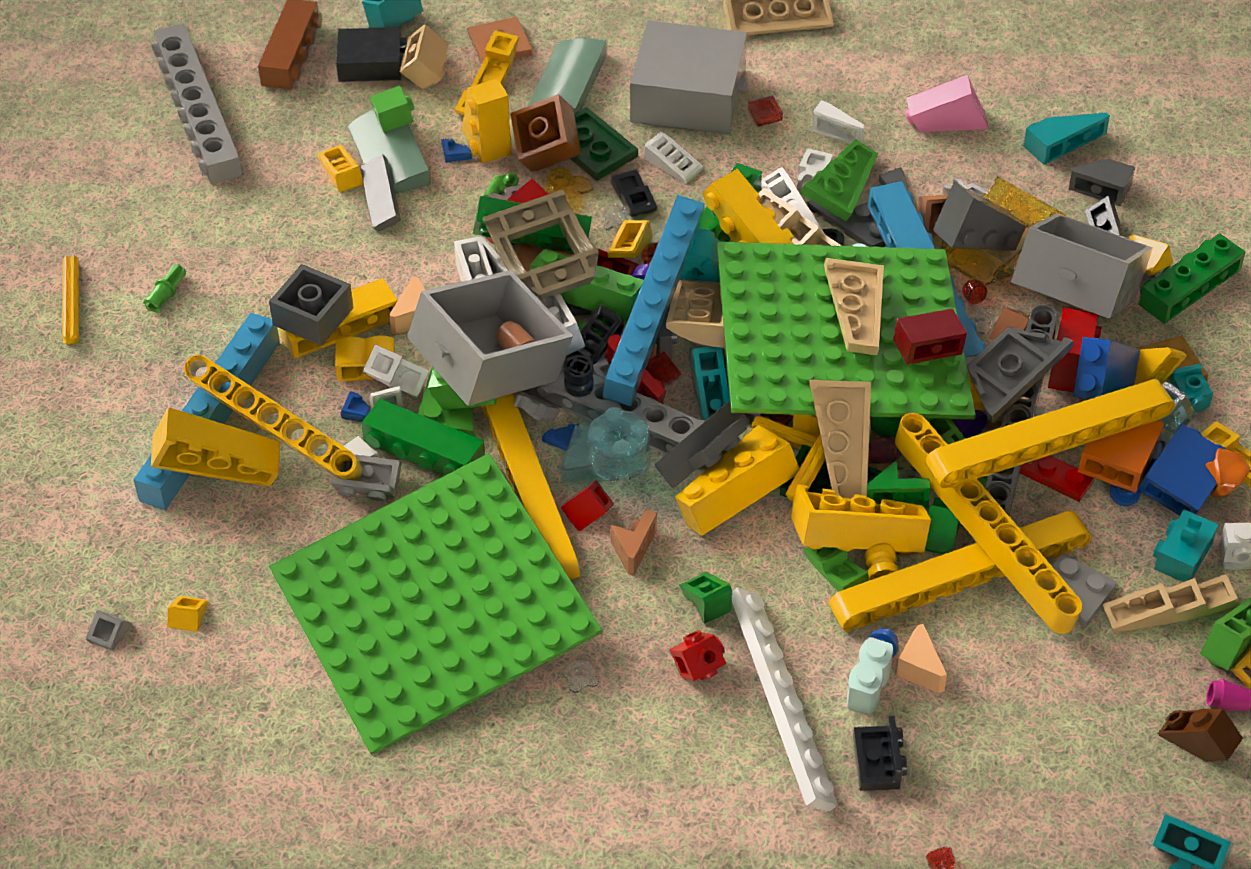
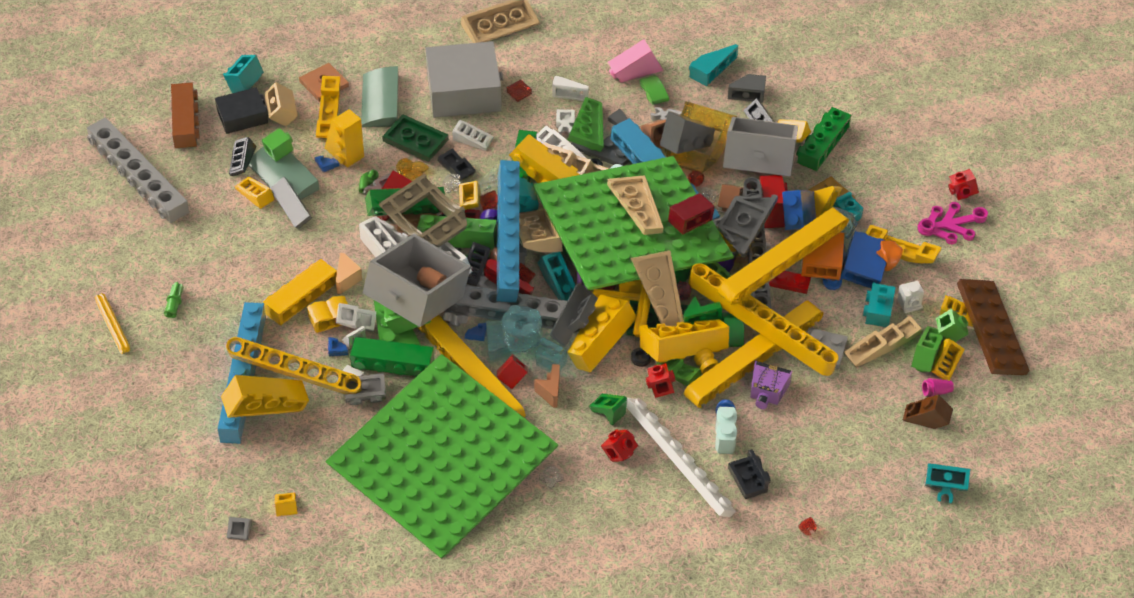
camera: 20 degrees left, 0 degrees up
dark grey brick [269,264,354,346] -> none
dark orange brick [510,94,581,172] -> none
black wheel [563,355,594,397] -> none
light nougat slope [896,624,947,693] -> none
none -> black slope [229,137,257,176]
none -> clear light blue brick [535,337,567,372]
none -> black tile [631,348,651,367]
none -> bright green slope [639,75,669,105]
none -> red brick [645,363,676,398]
none -> medium lavender torso [750,361,792,409]

